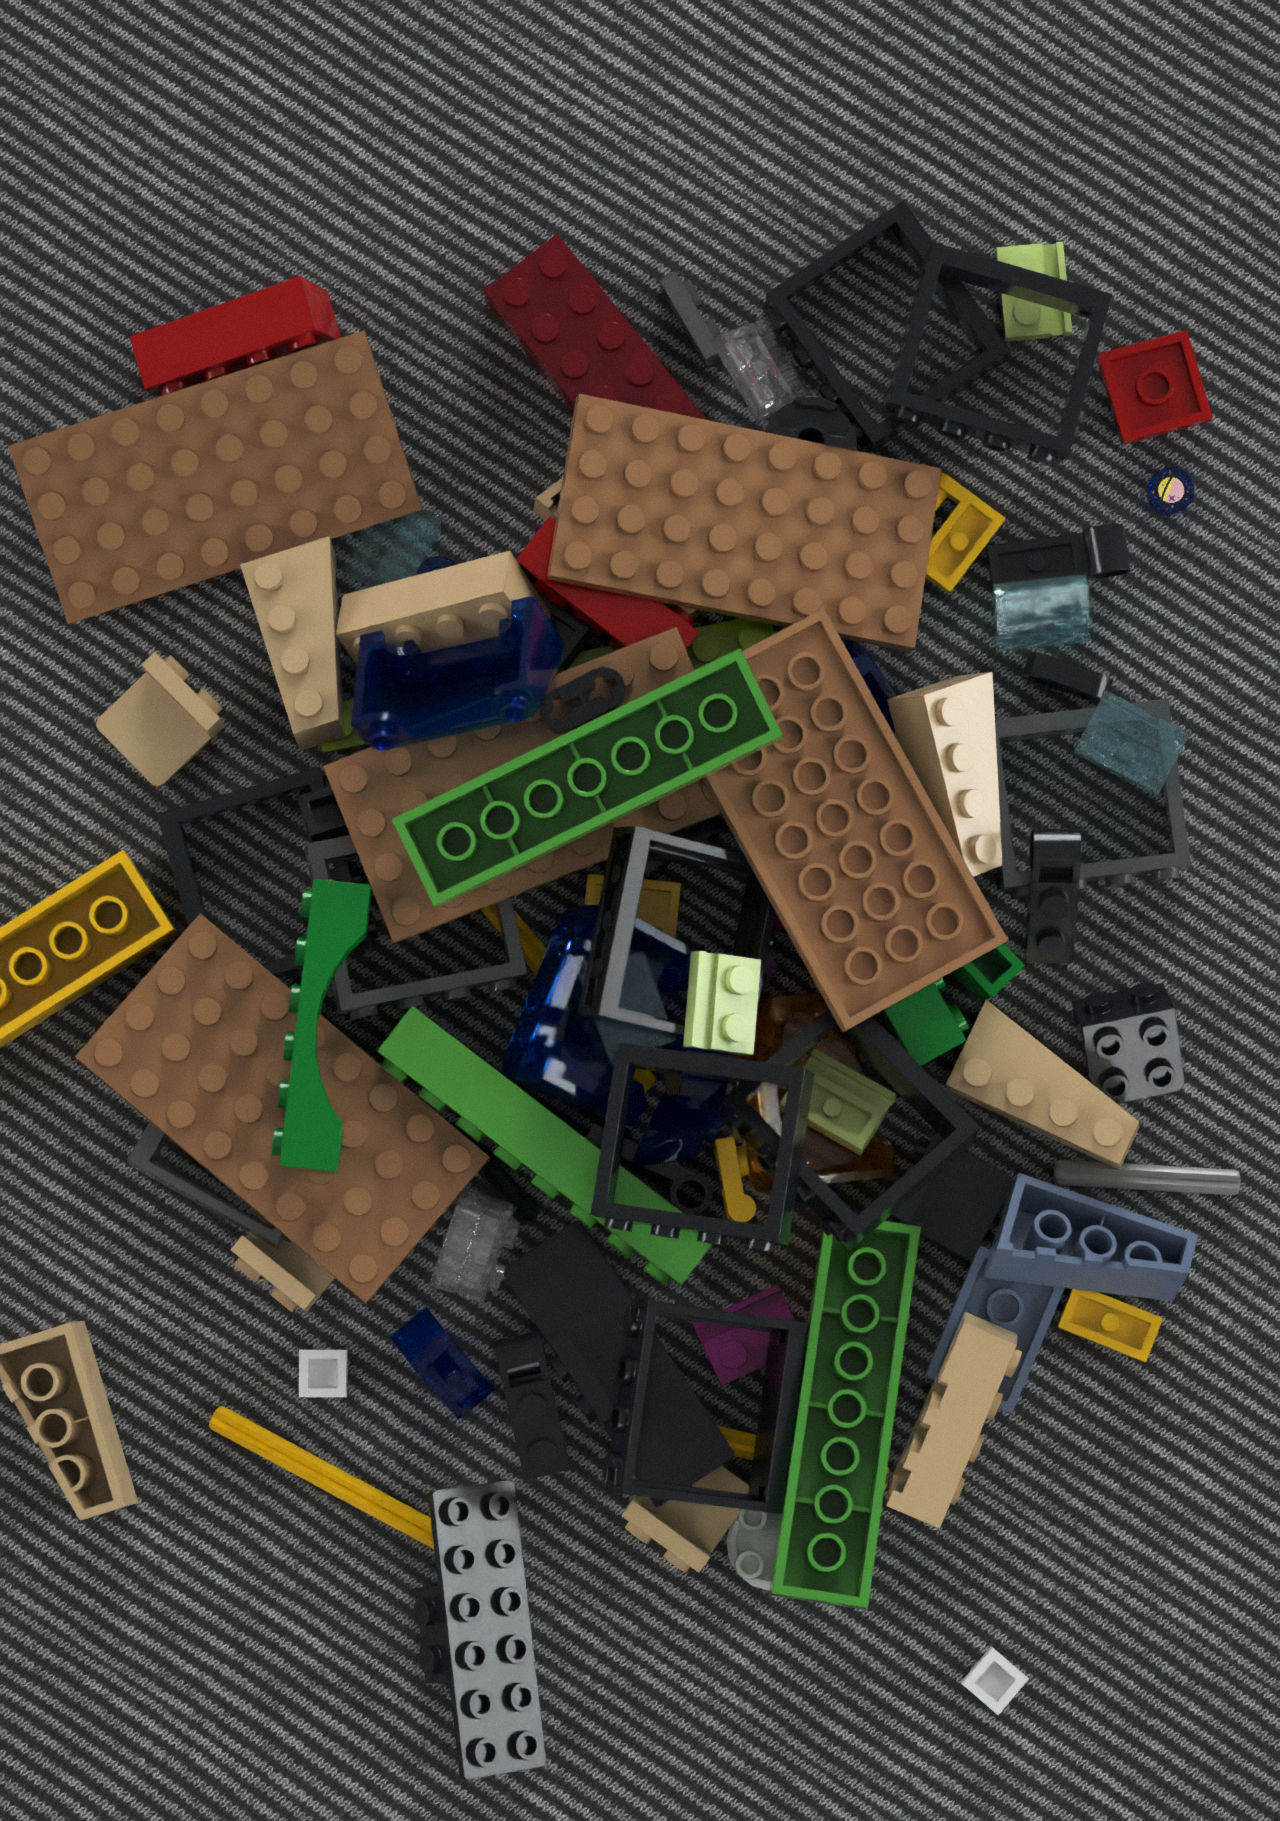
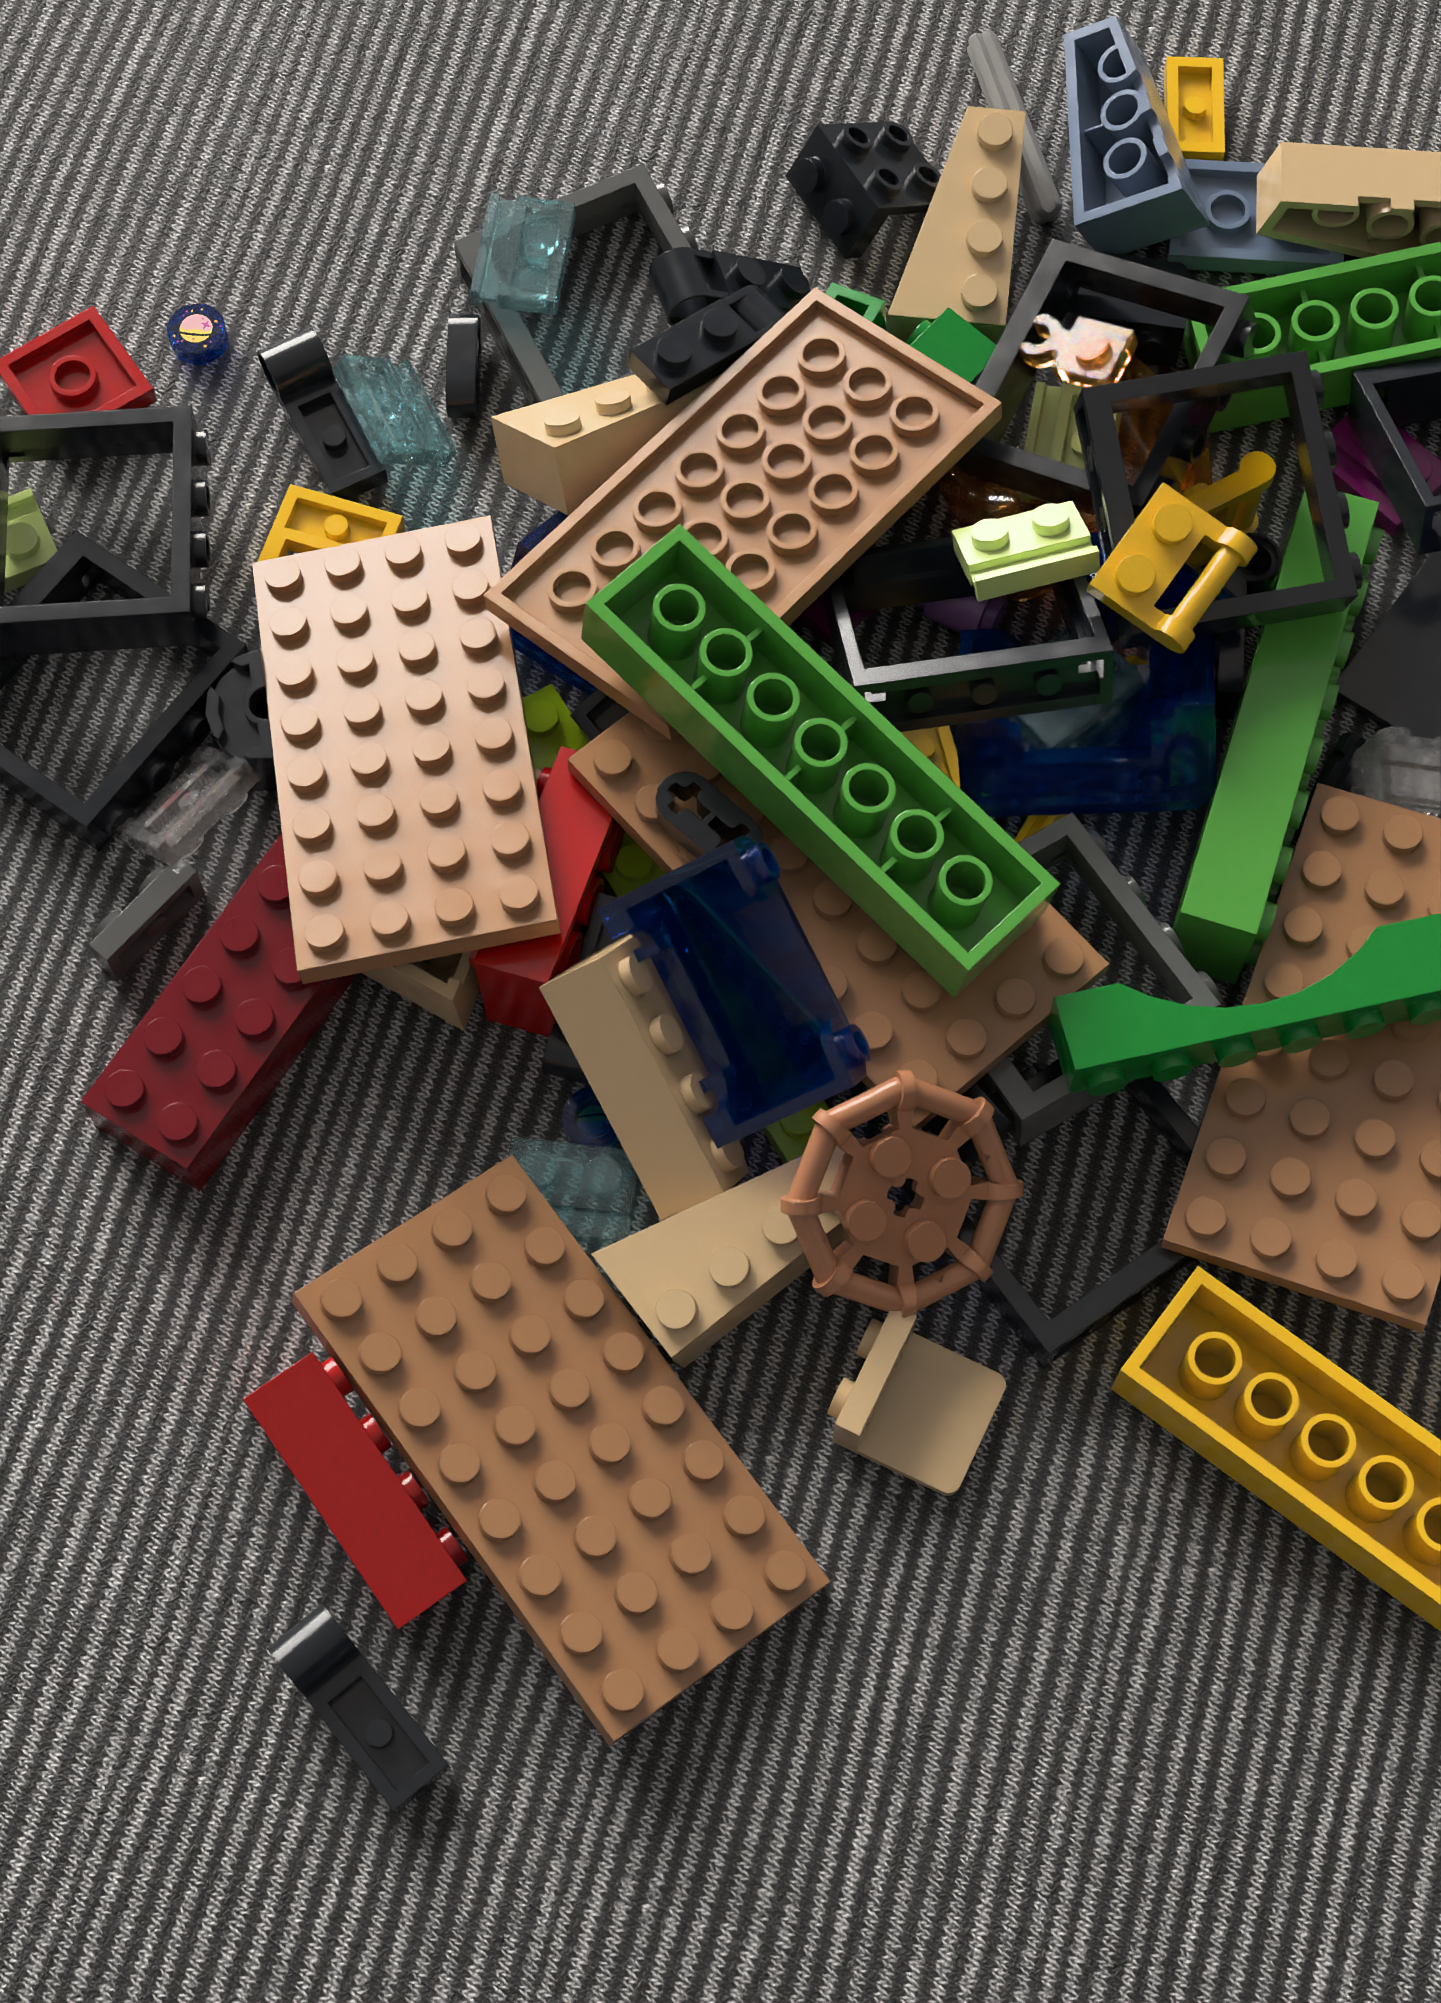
camera: 105 degrees left, 15 degrees down
none -> black plate [267,1604,451,1814]
none -> black plate [627,285,786,406]
none -> nougat plate [781,1070,1024,1318]
none -> clear orange plate [1019,315,1138,388]
none -> yellow plate [1085,482,1258,654]

